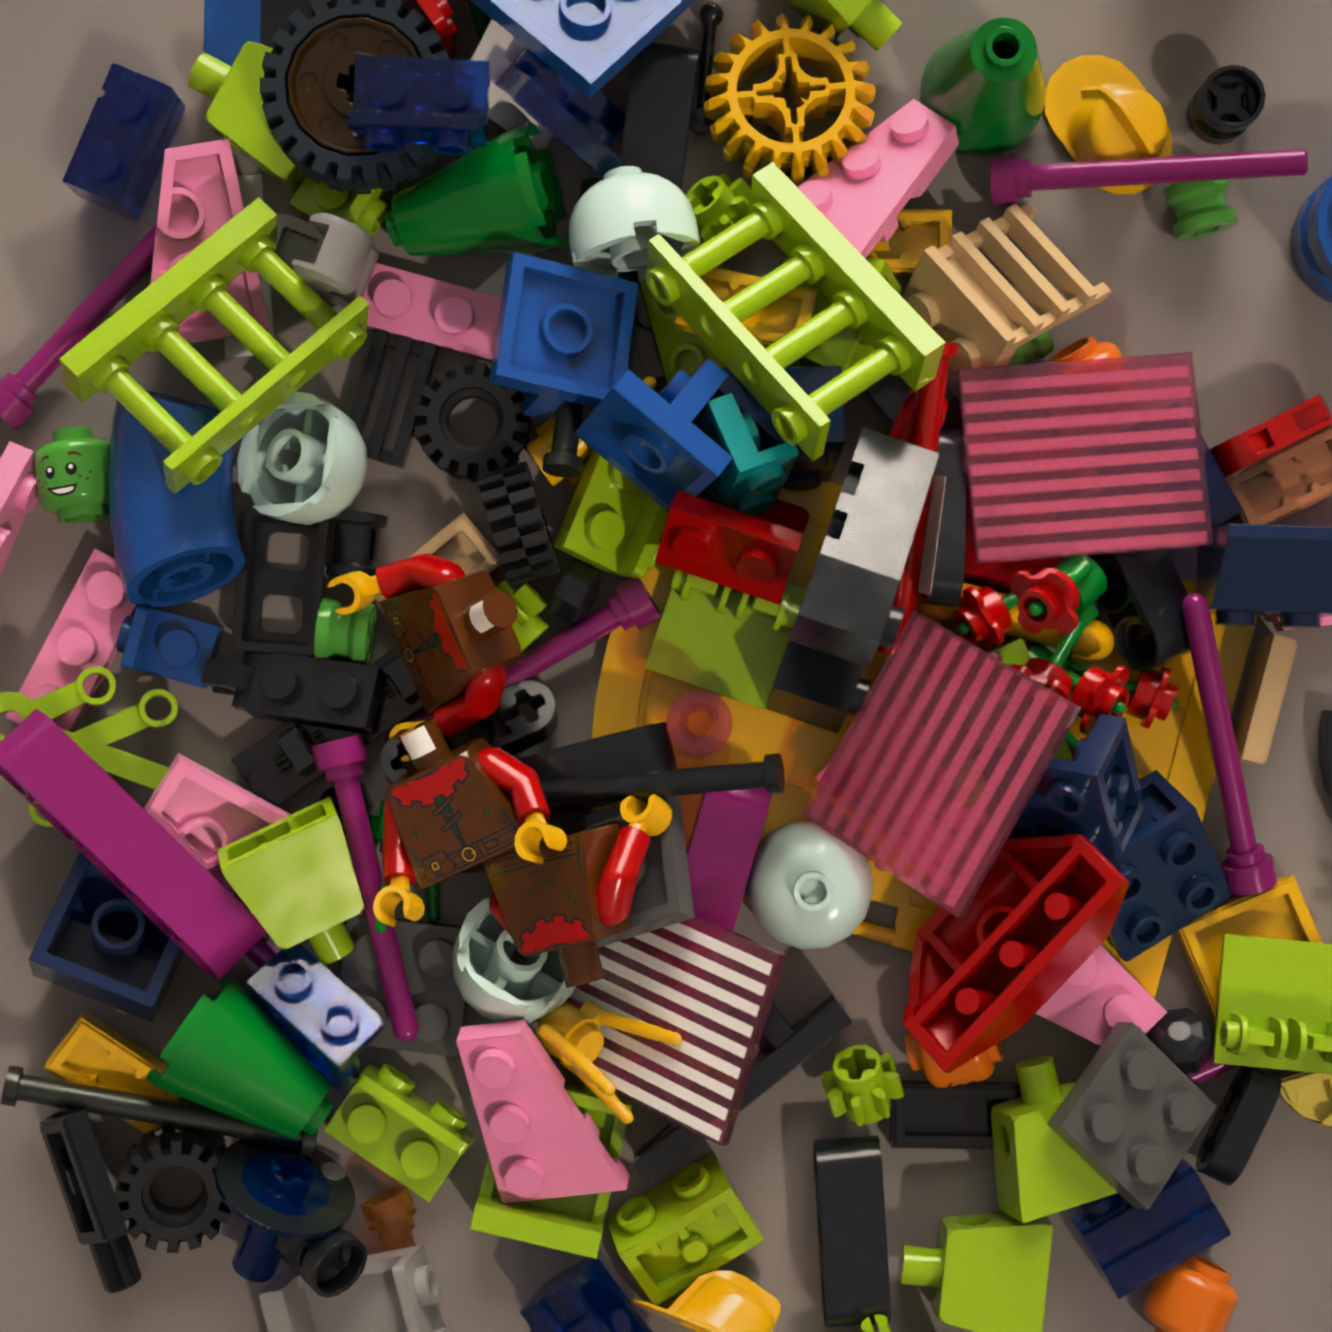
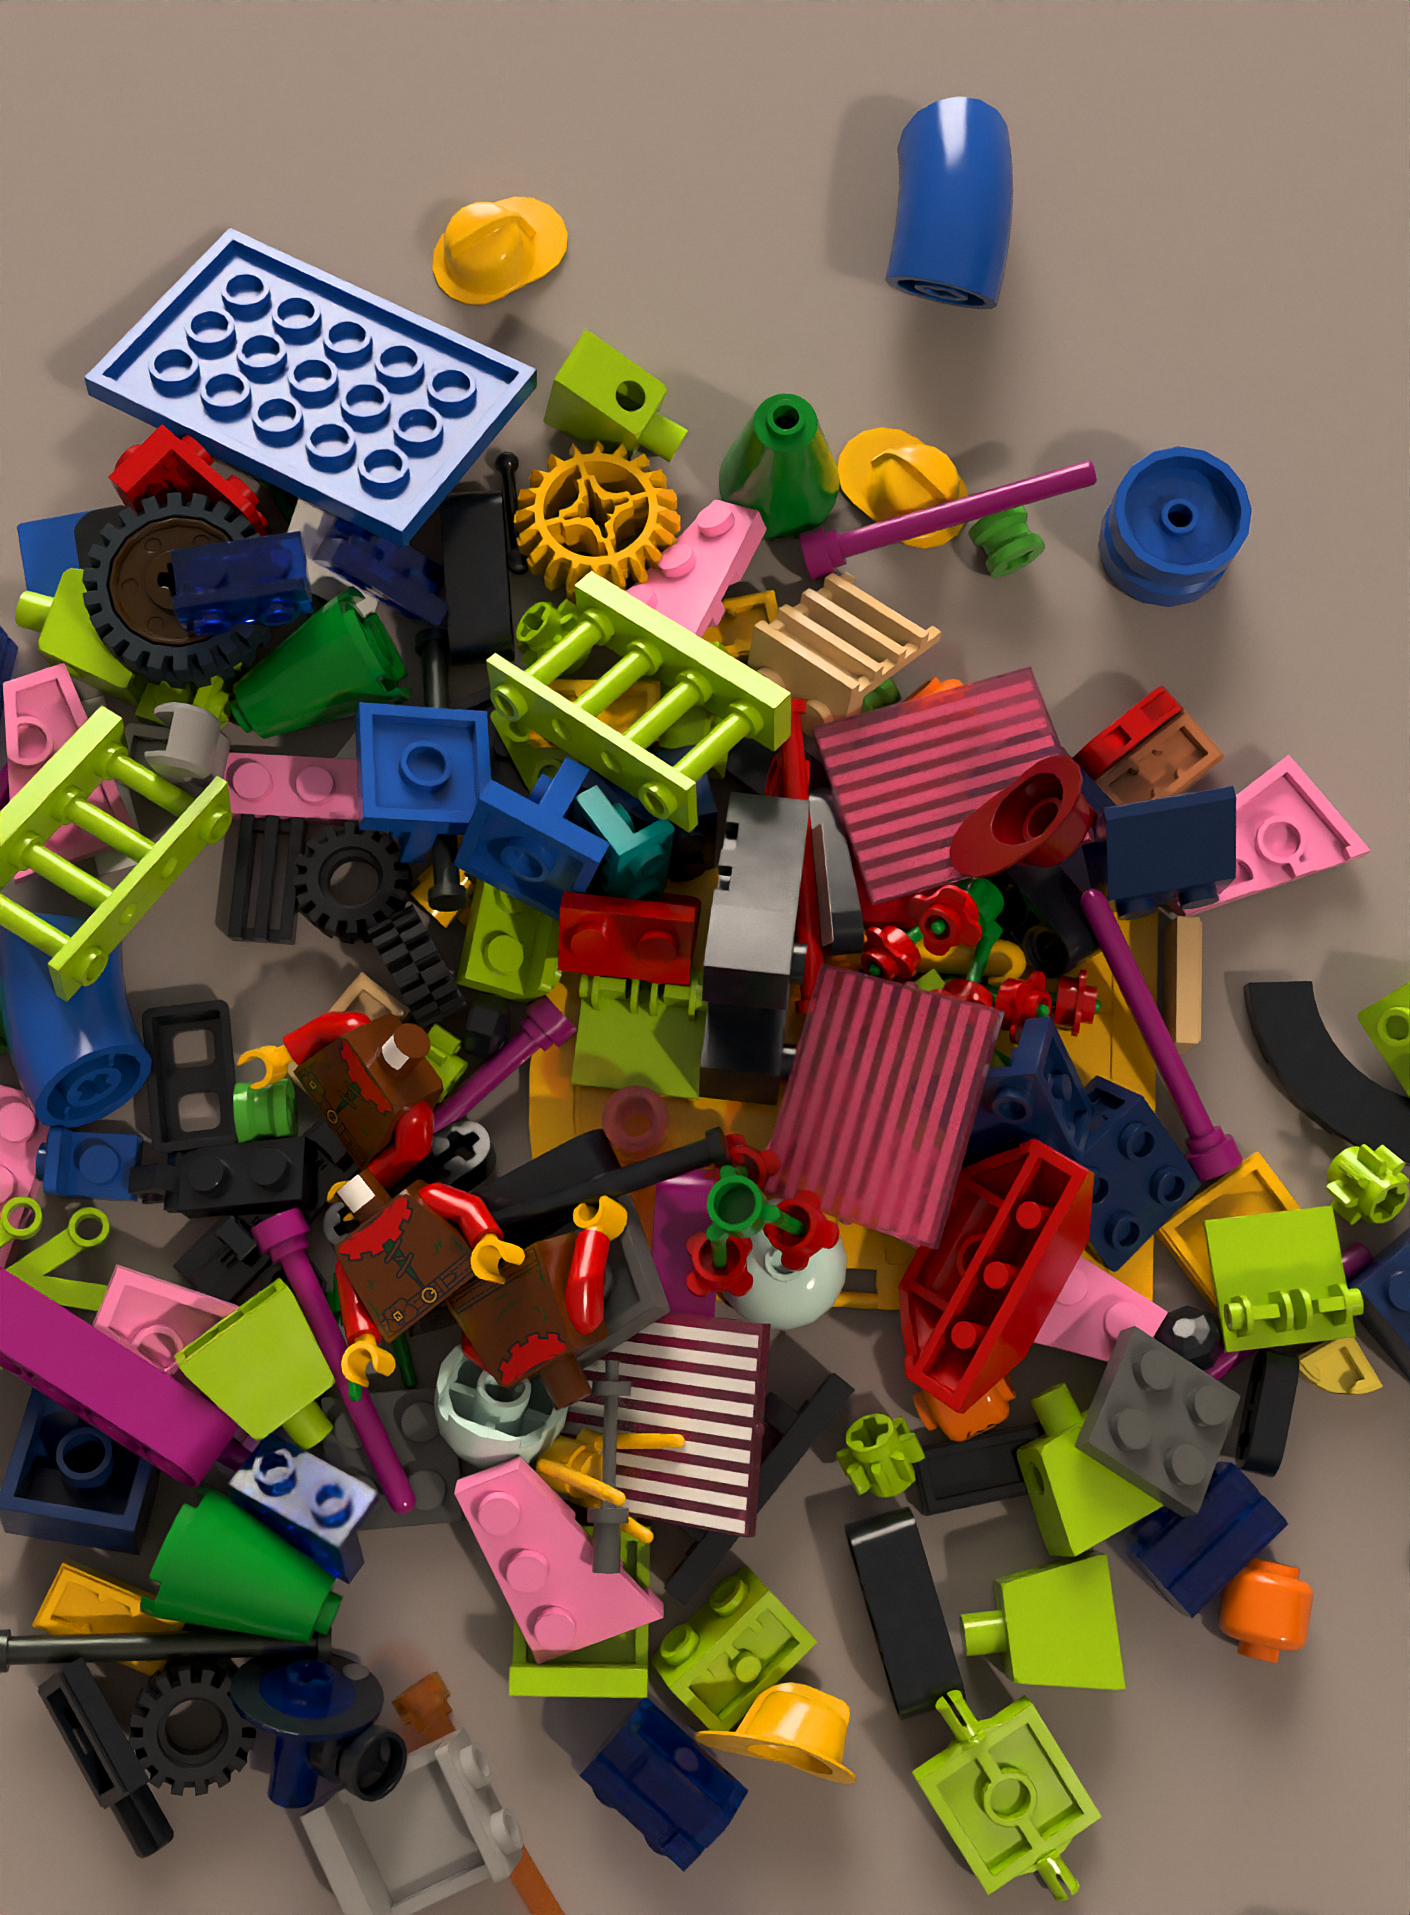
camera: 15 degrees left, 10 degrees down
light aqua cylinder [237,391,367,525] -> none
lime bracket [324,1064,474,1203] -> none
black bush [325,510,388,577] -> none
light aqua cylinder [569,166,701,282] -> none
black wheel [1187,64,1266,145] -> none
none -> dark grey piece [587,1360,631,1574]
none -> red plant [686,1133,840,1297]
none -> dark red piece [949,755,1098,879]

